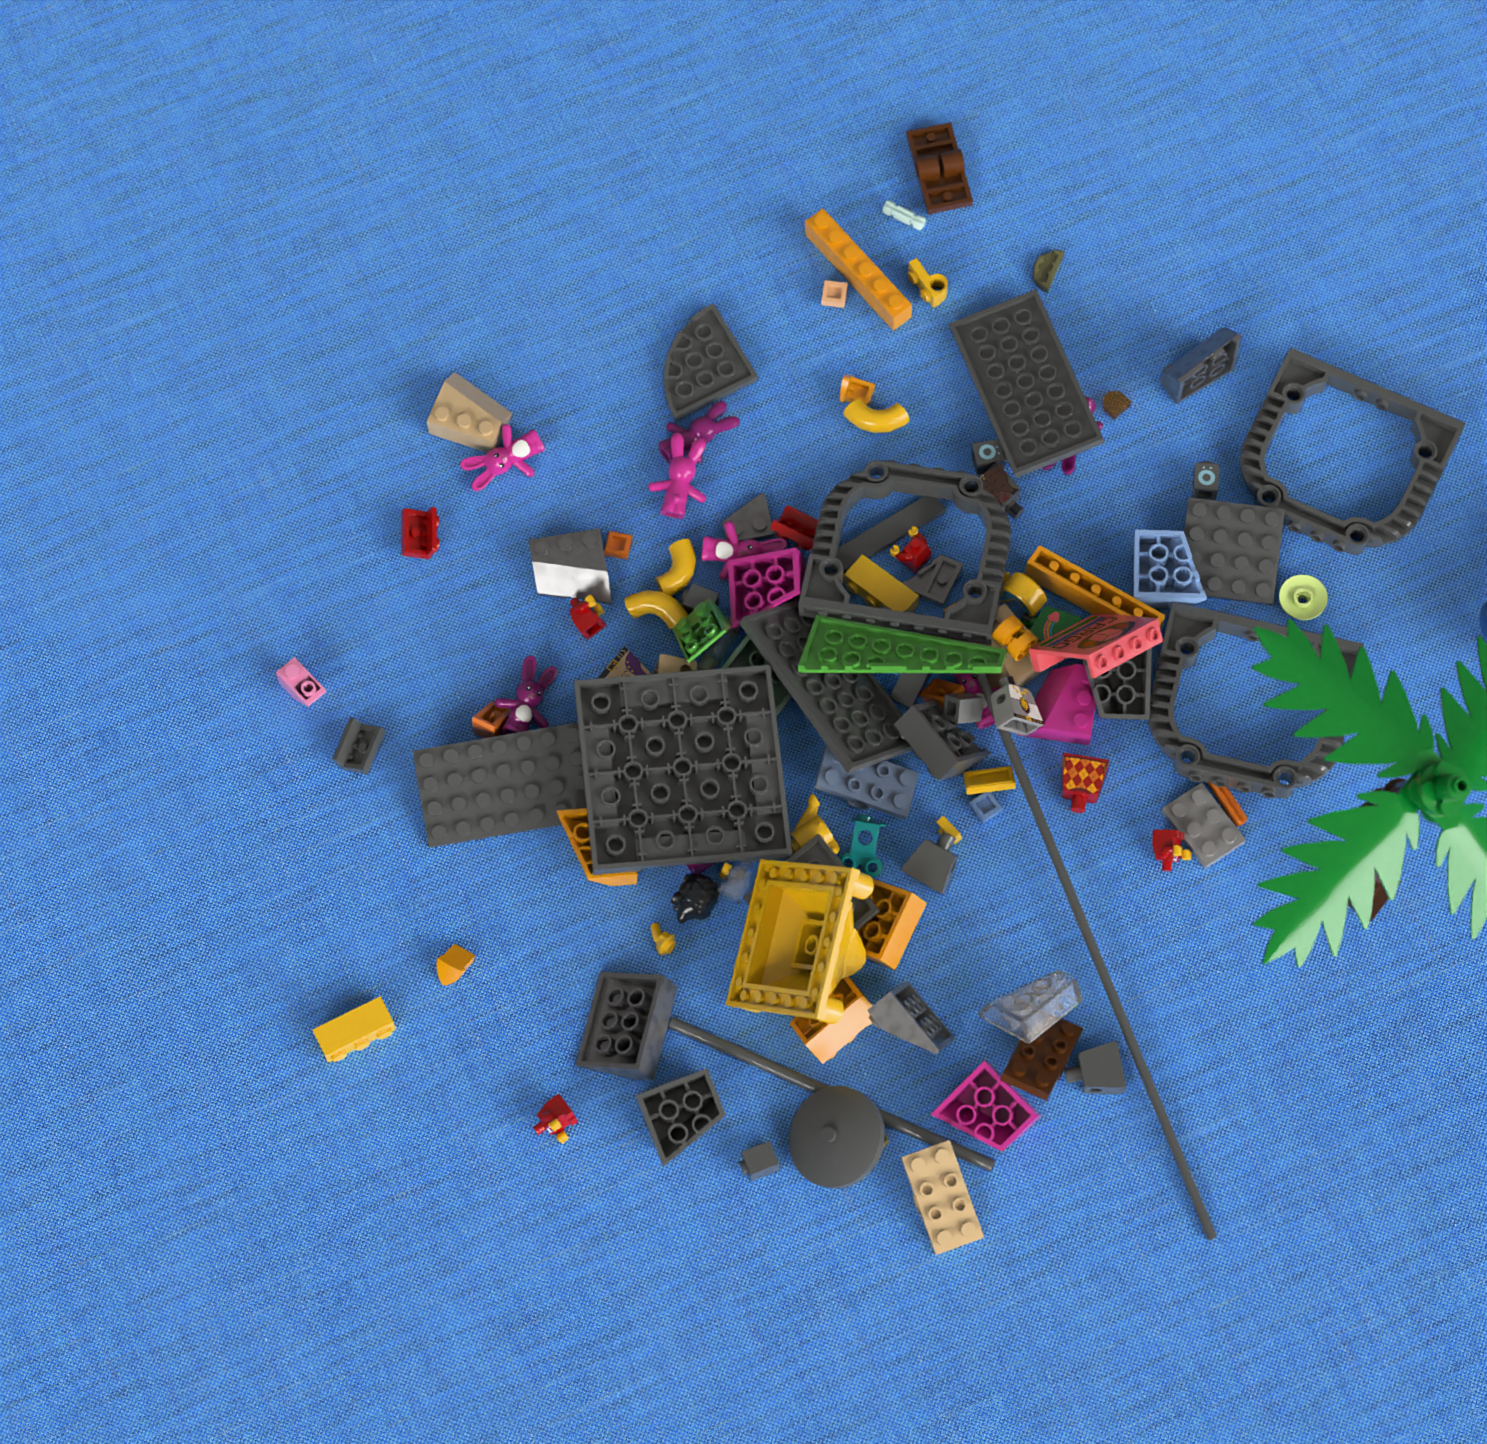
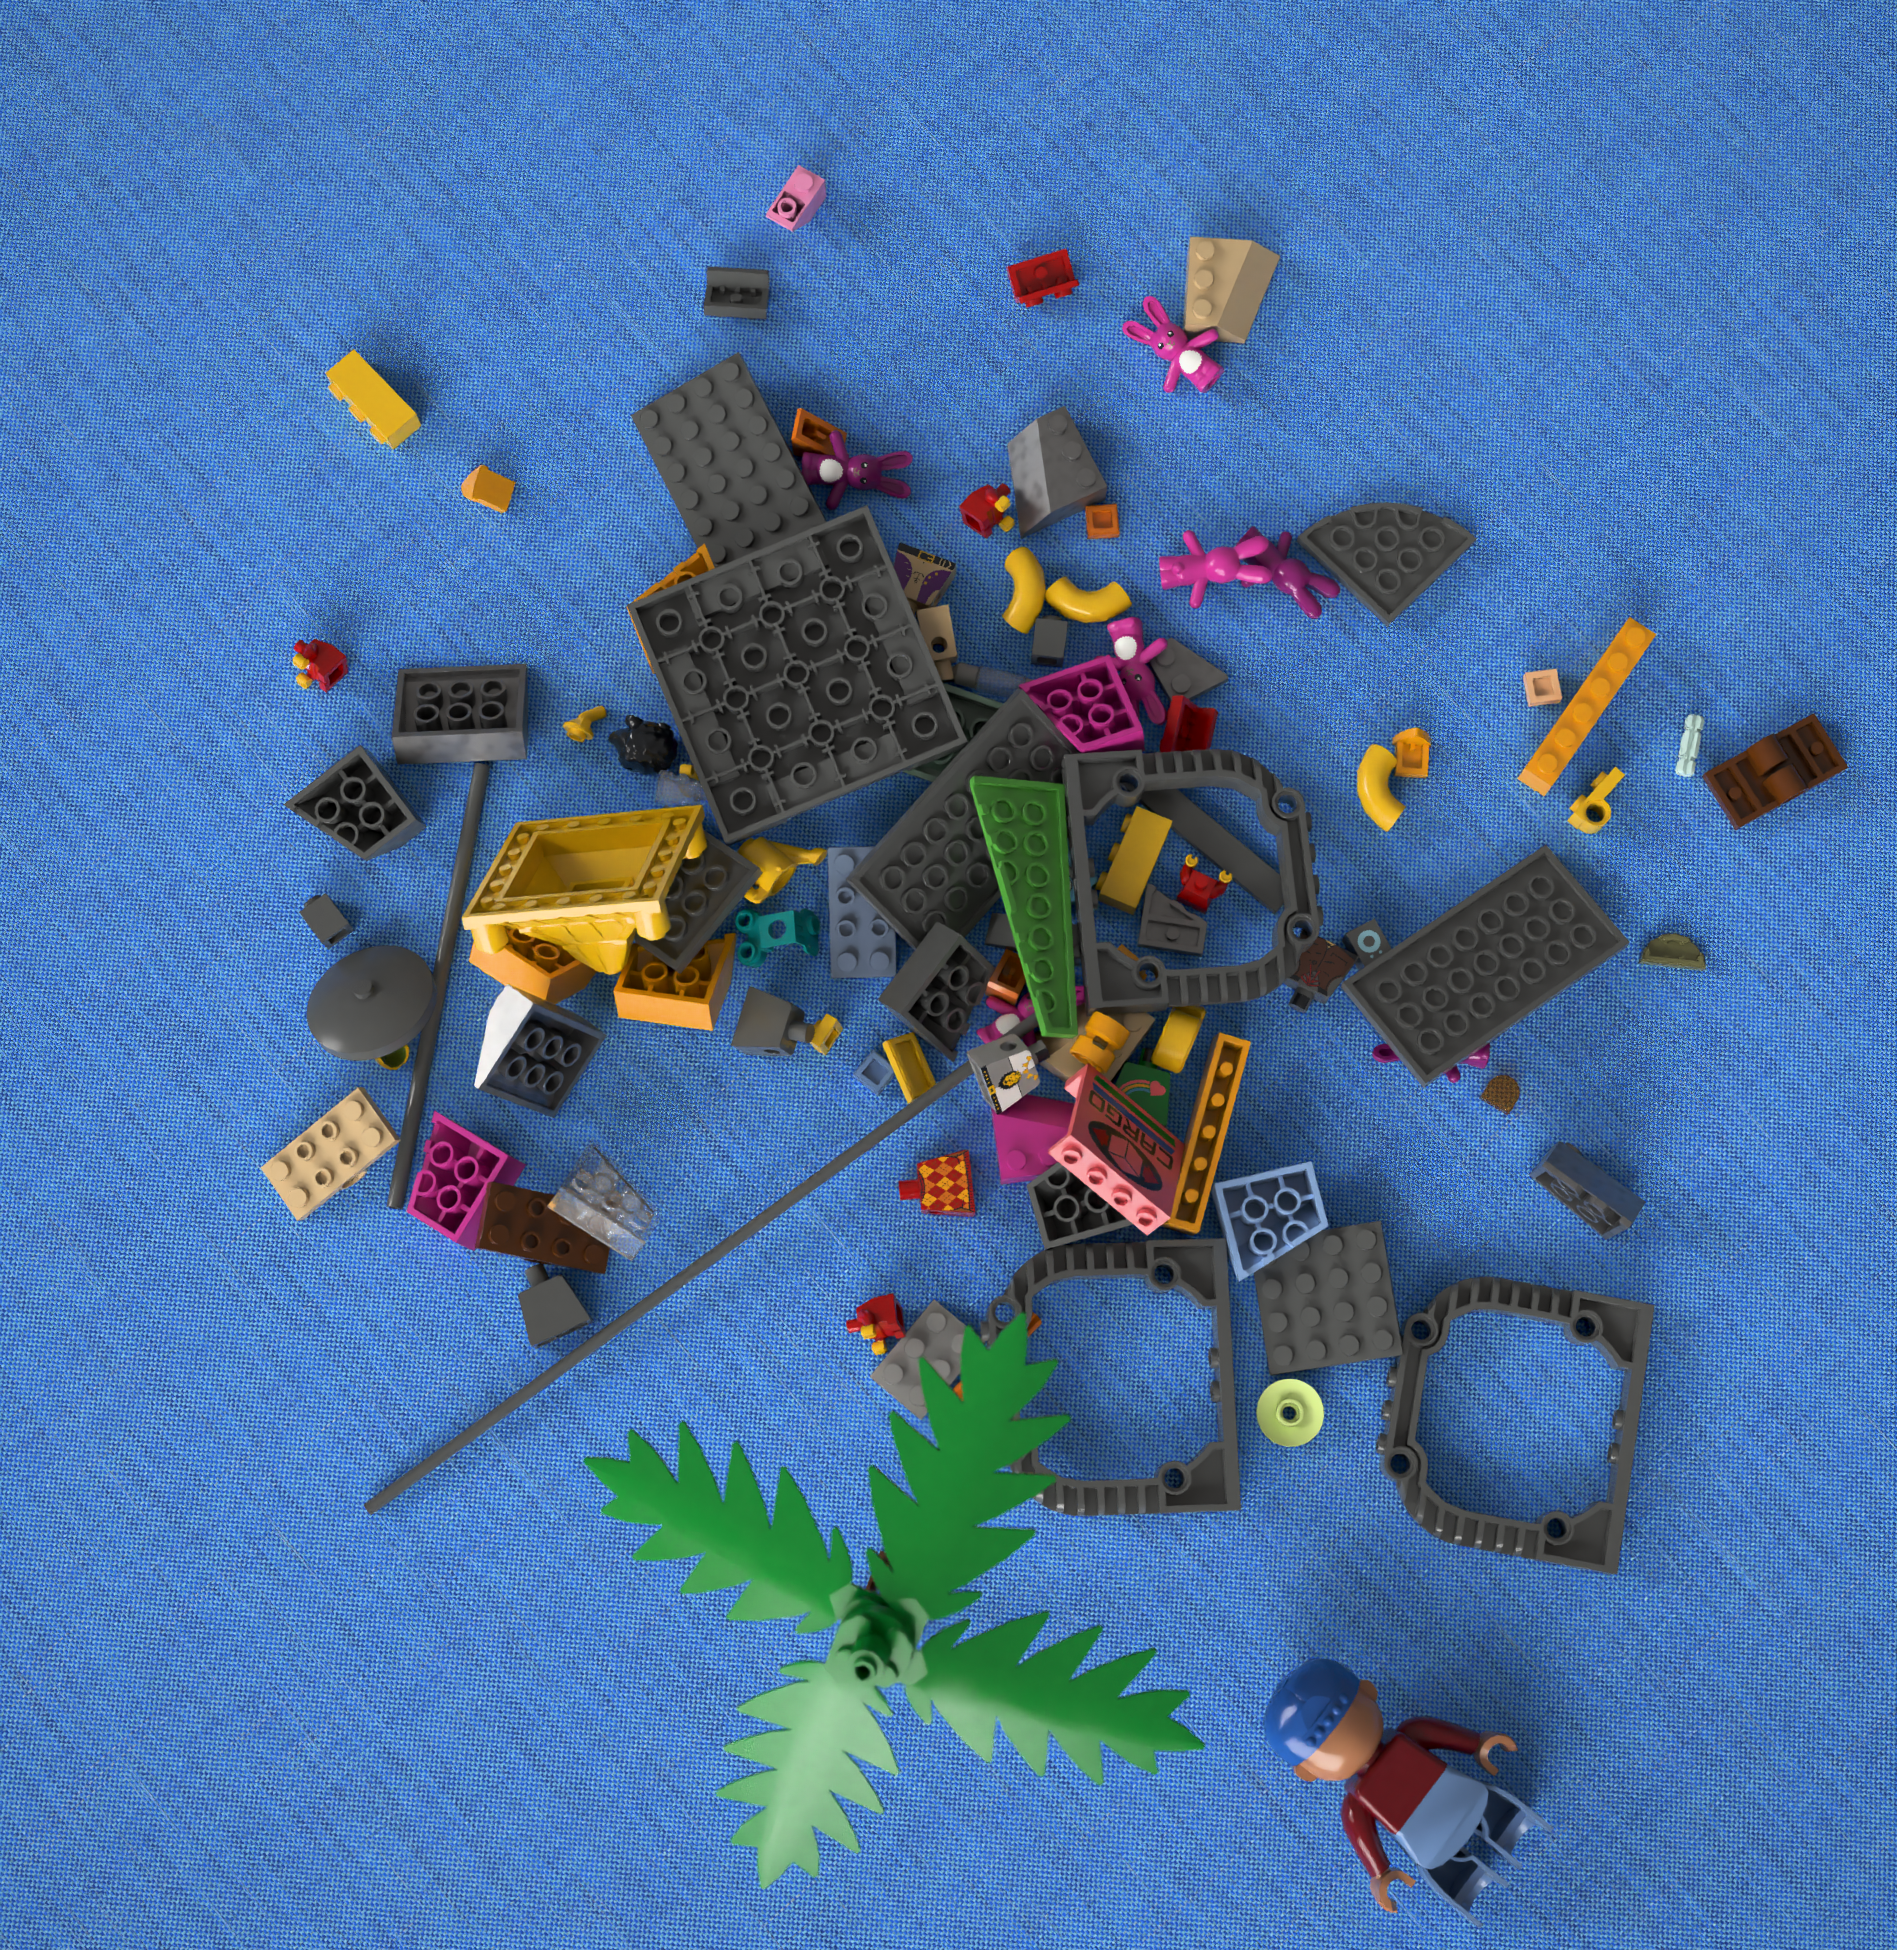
camera: 70 degrees right, 10 degrees up
bright green slope [672,598,732,663] -> none
dark grey brick [943,692,983,724] -> none
dark grey brick [1192,461,1220,501] -> none

